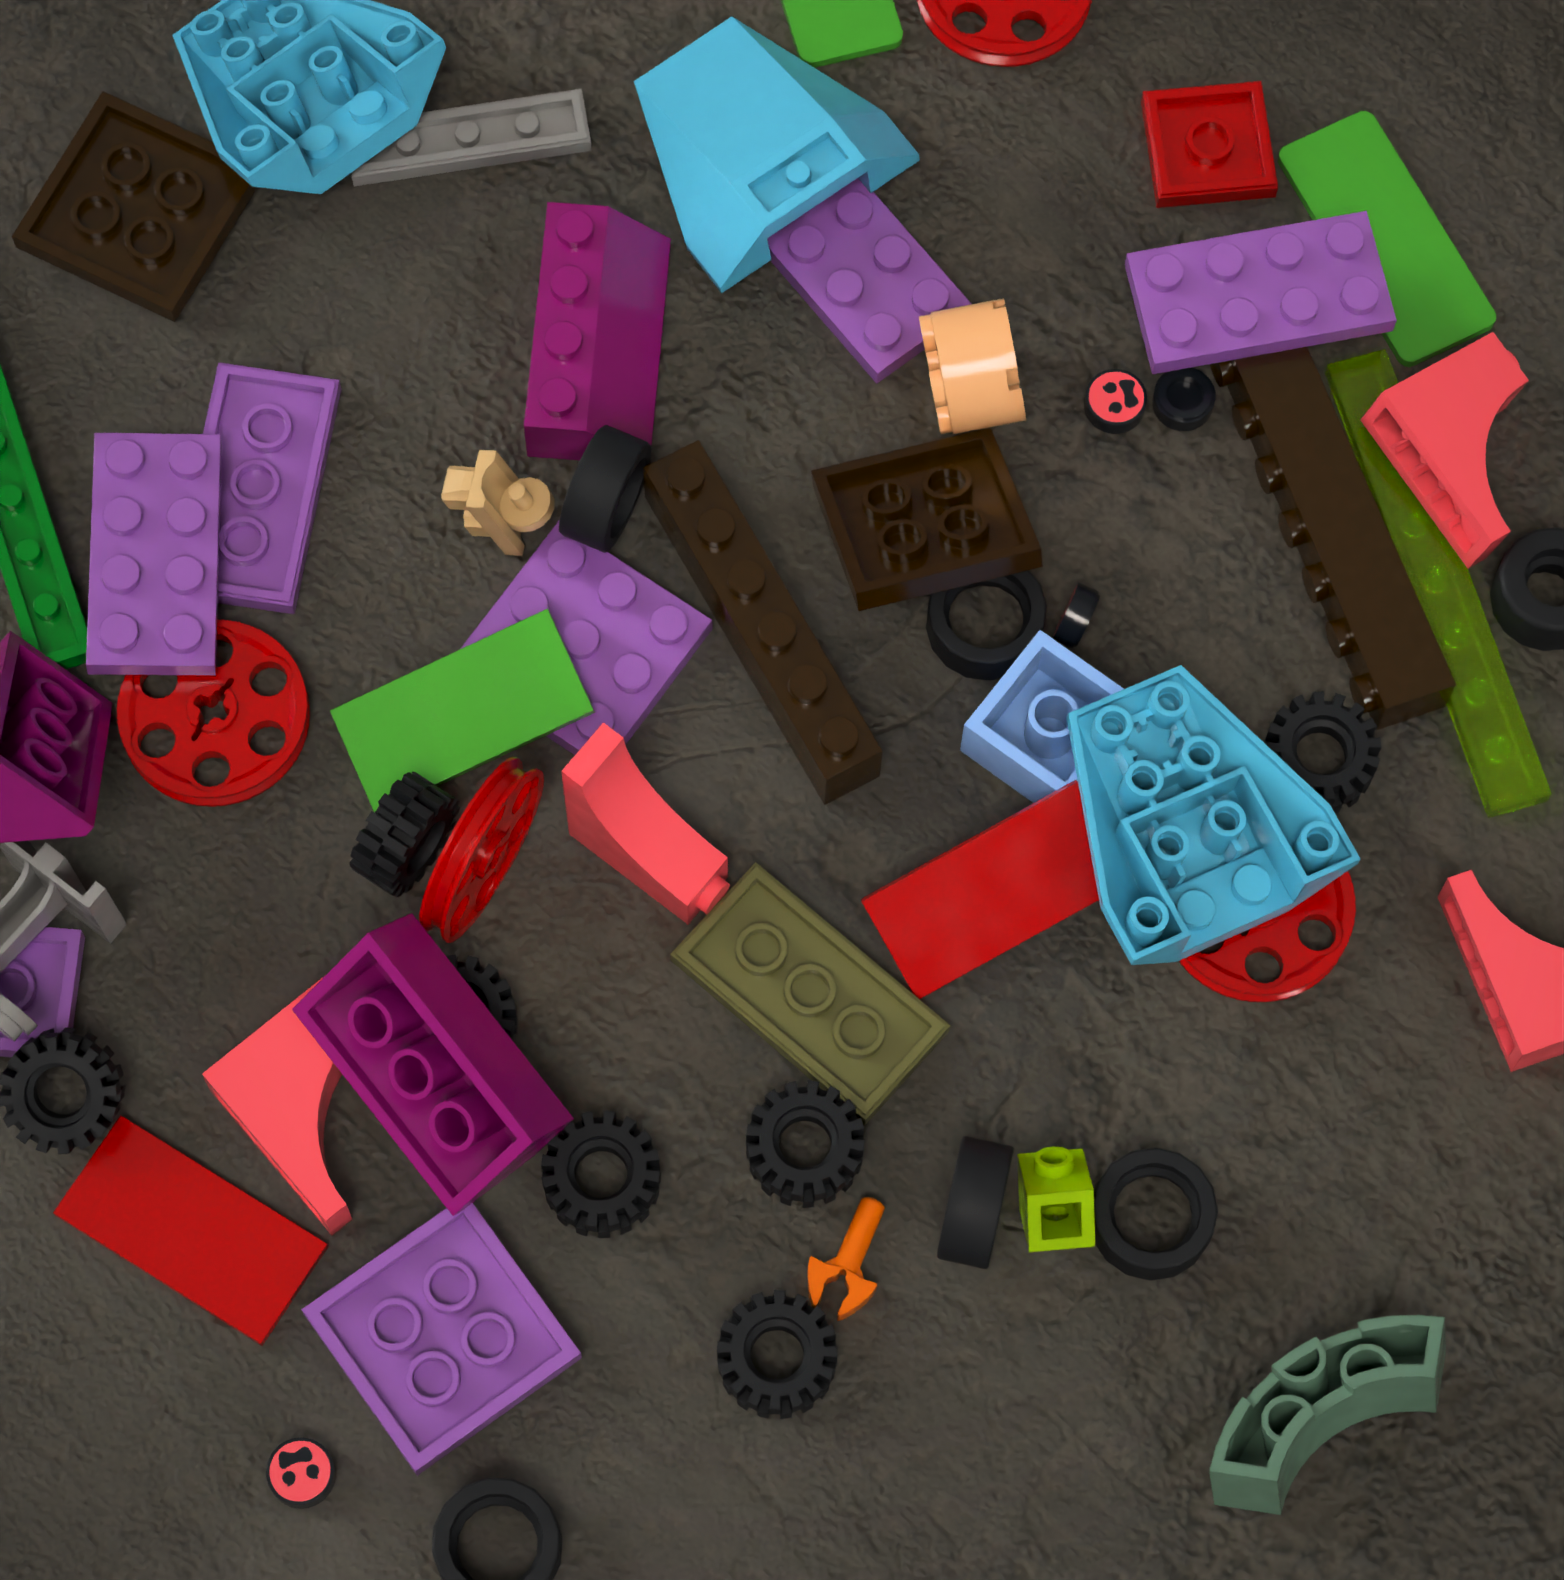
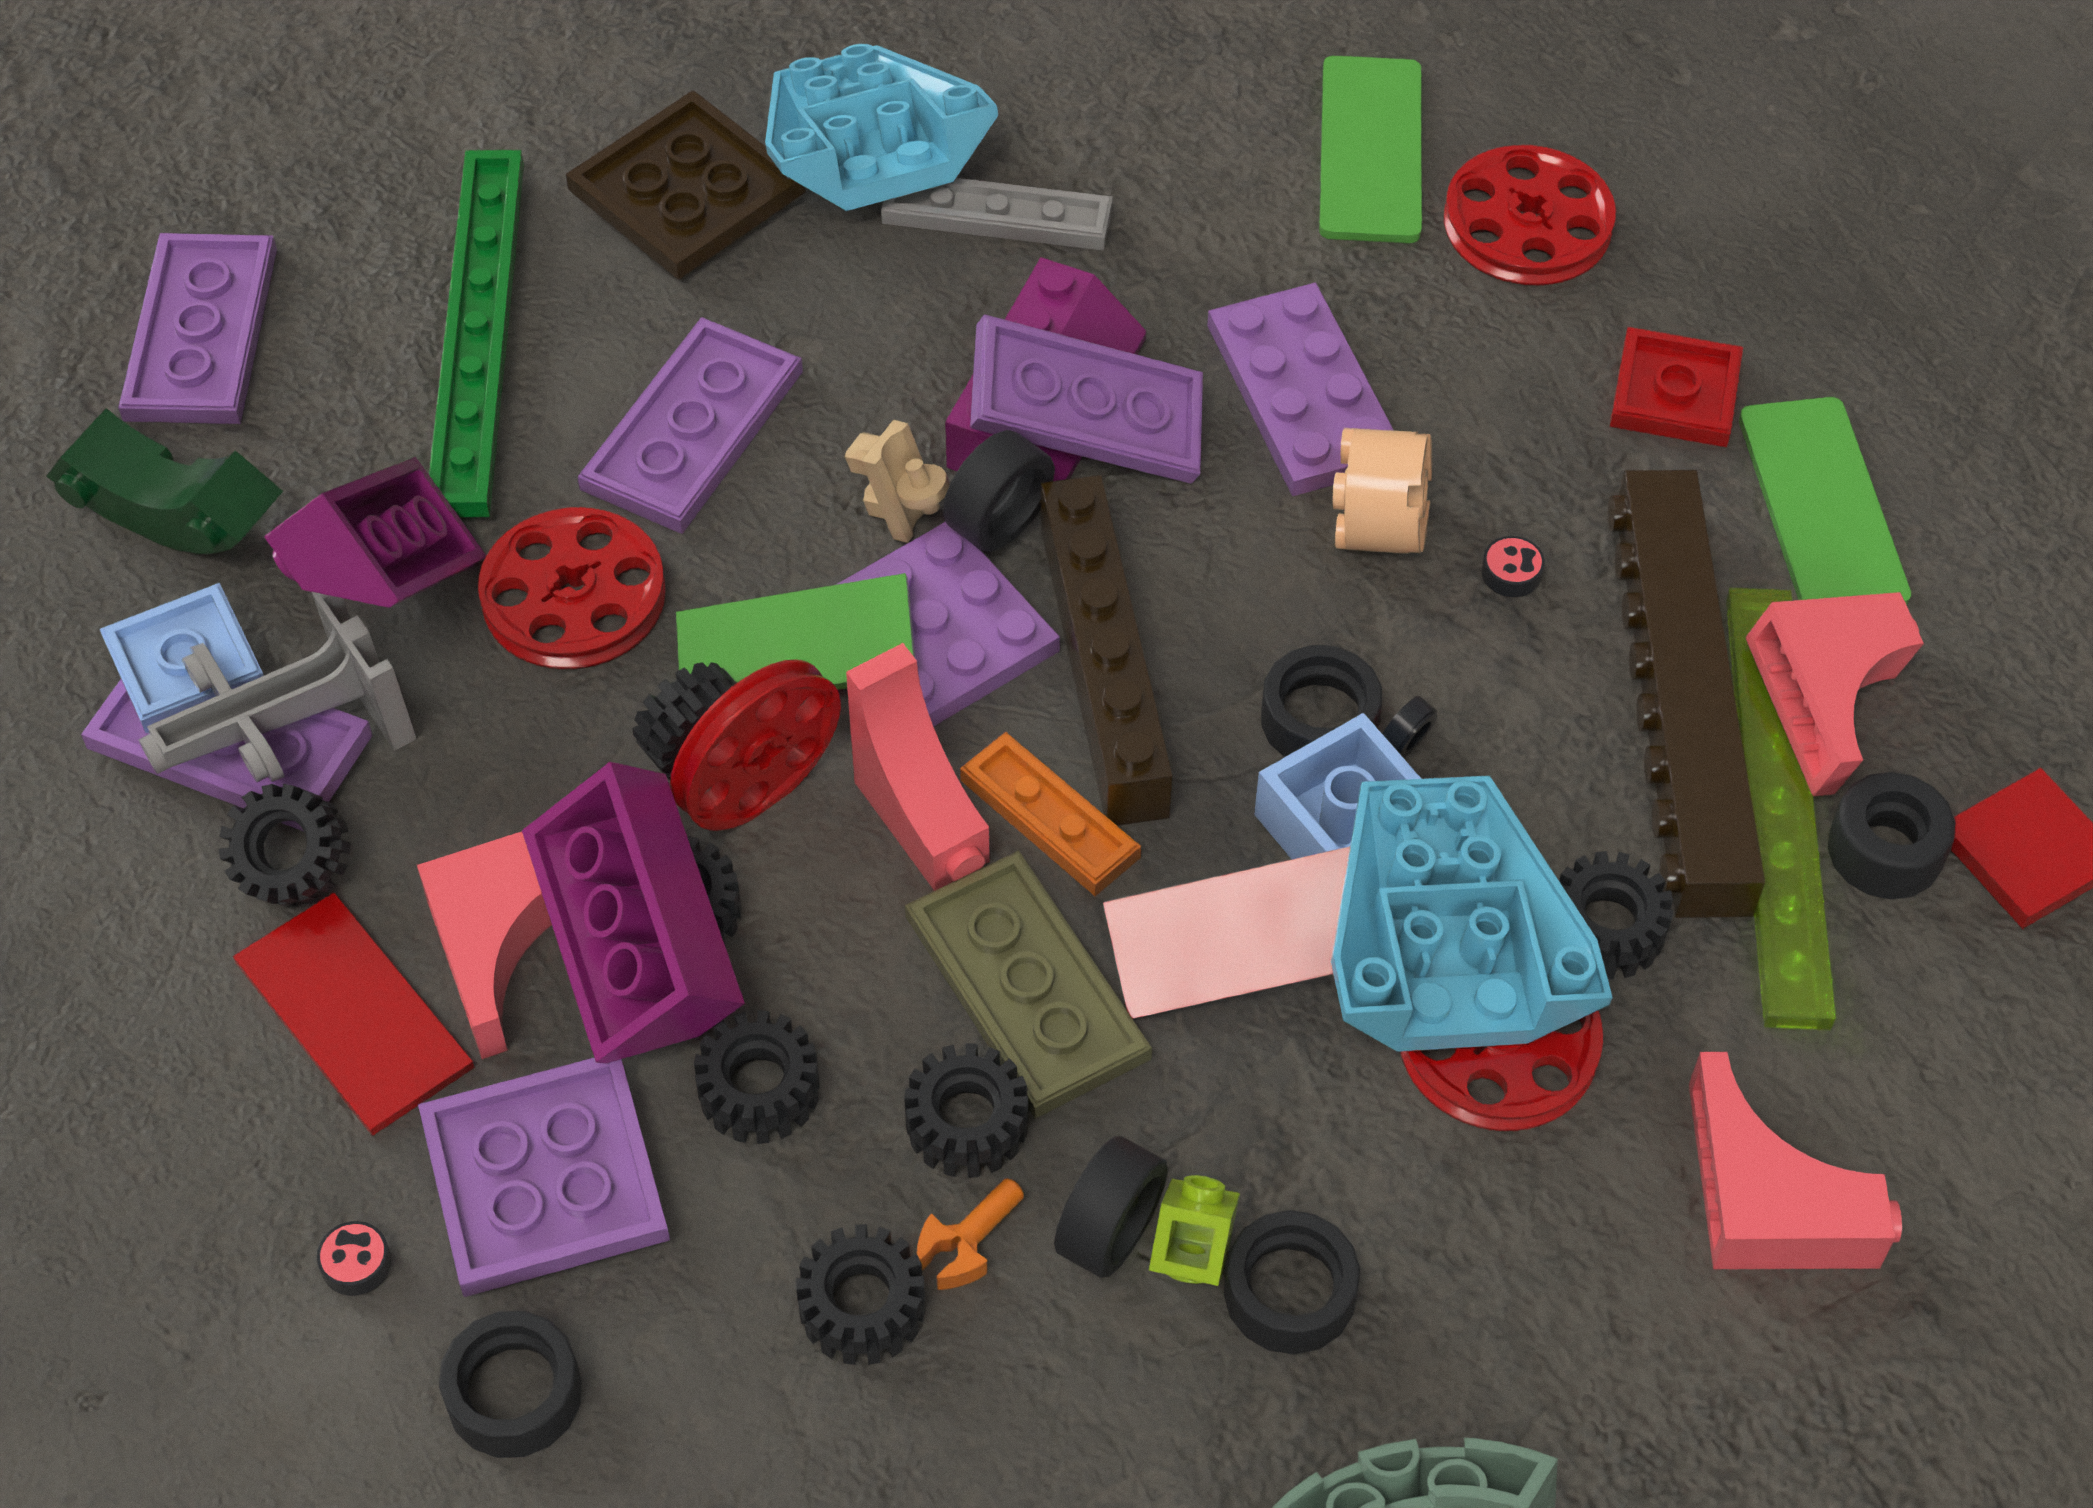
camera: 20 degrees right, 15 degrees down
medium lavender plate [86,433,222,676] -> none
medium azure wedge [634,16,920,293] -> none
dark brown plate [811,427,1043,611] -> none
medium lavender plate [1124,211,1397,374] -> none
black tile [1152,367,1216,431] -> none
none -> orange tile [960,732,1141,896]
none -> medium lavender tile [970,314,1203,484]

